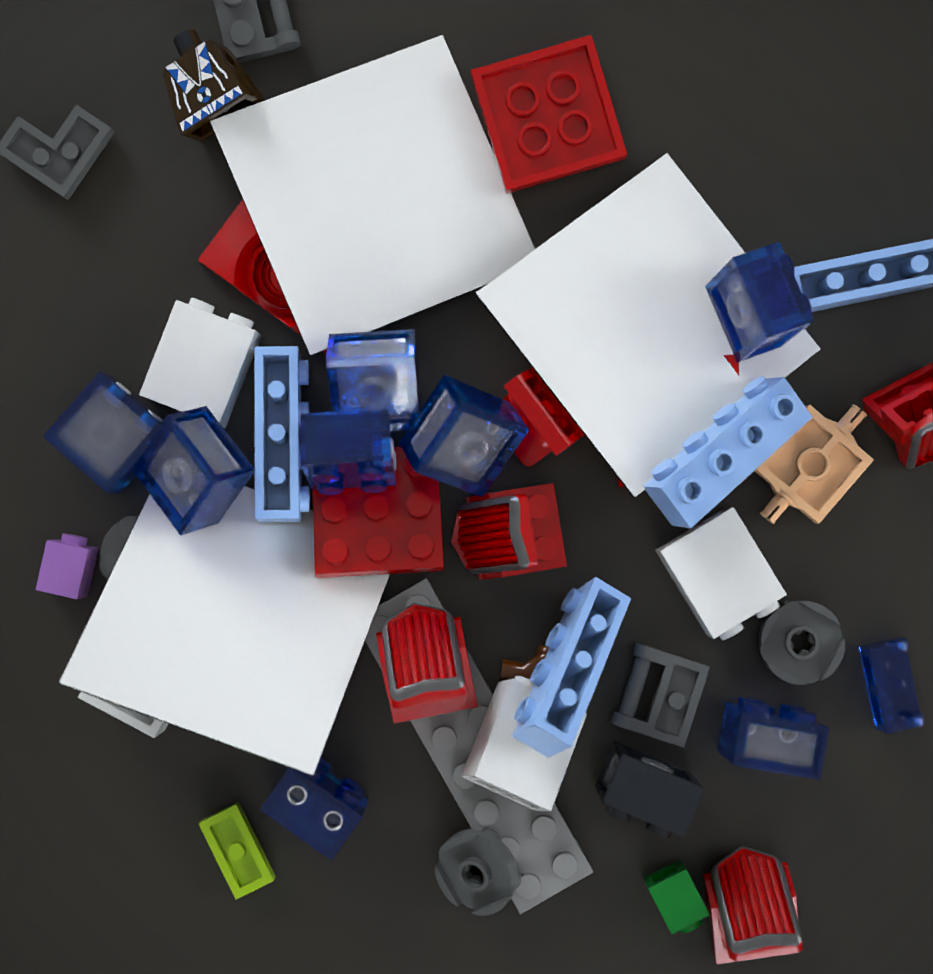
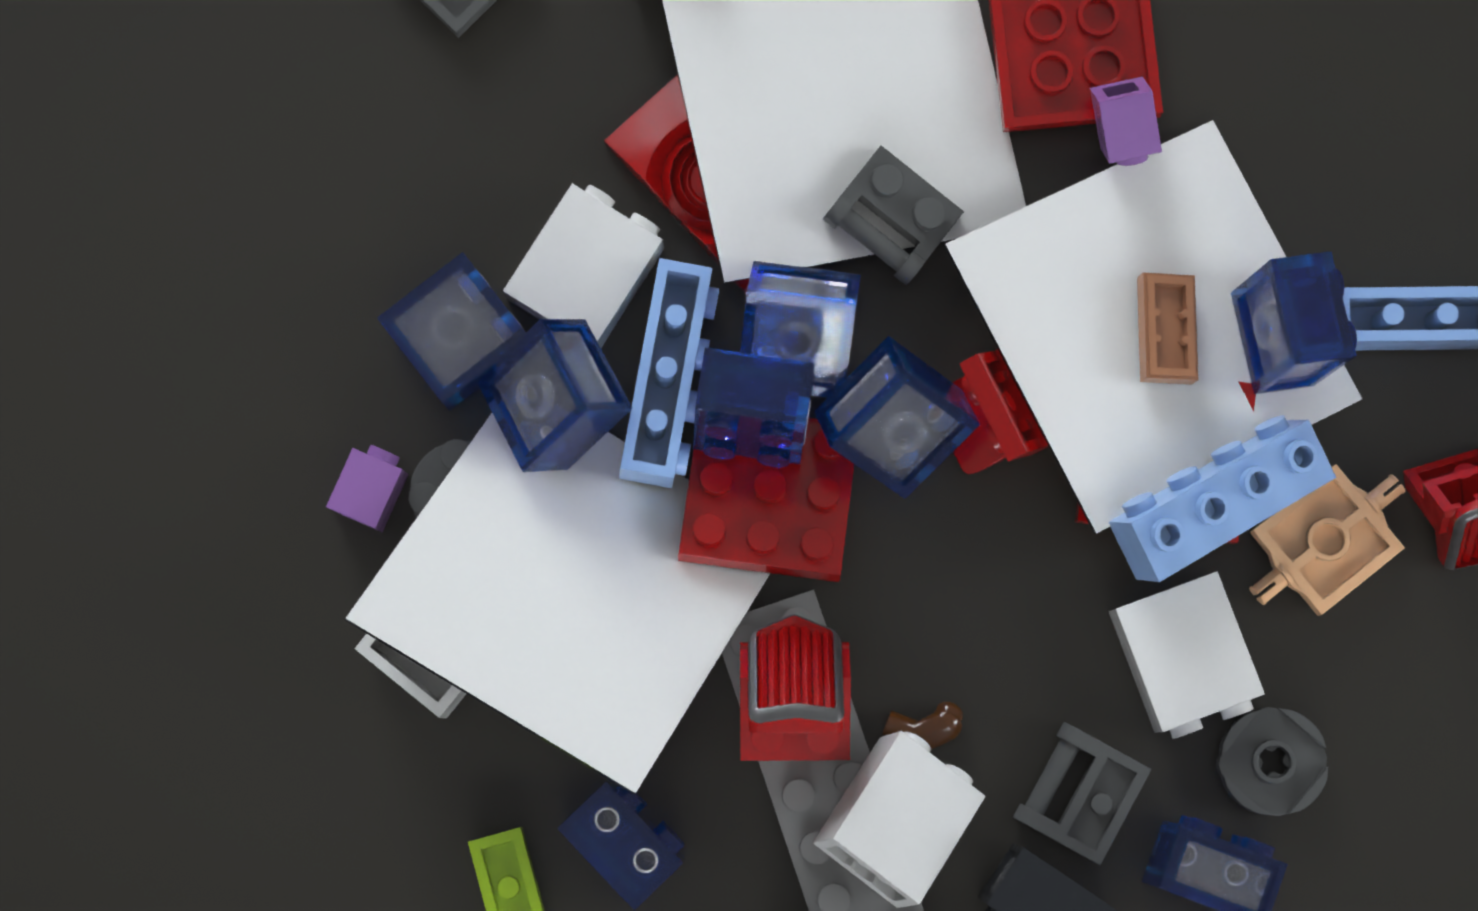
camera: 10 degrees right, 5 degrees down
red piece [451,483,567,580] -> none
light blue brick [512,577,631,758] -> none
clear blue hinge [858,637,925,734] -> none
none -> dark grey plate [822,145,964,286]
none -> medium lavender brick [1090,77,1162,166]
none -> nougat plate [1137,272,1198,385]

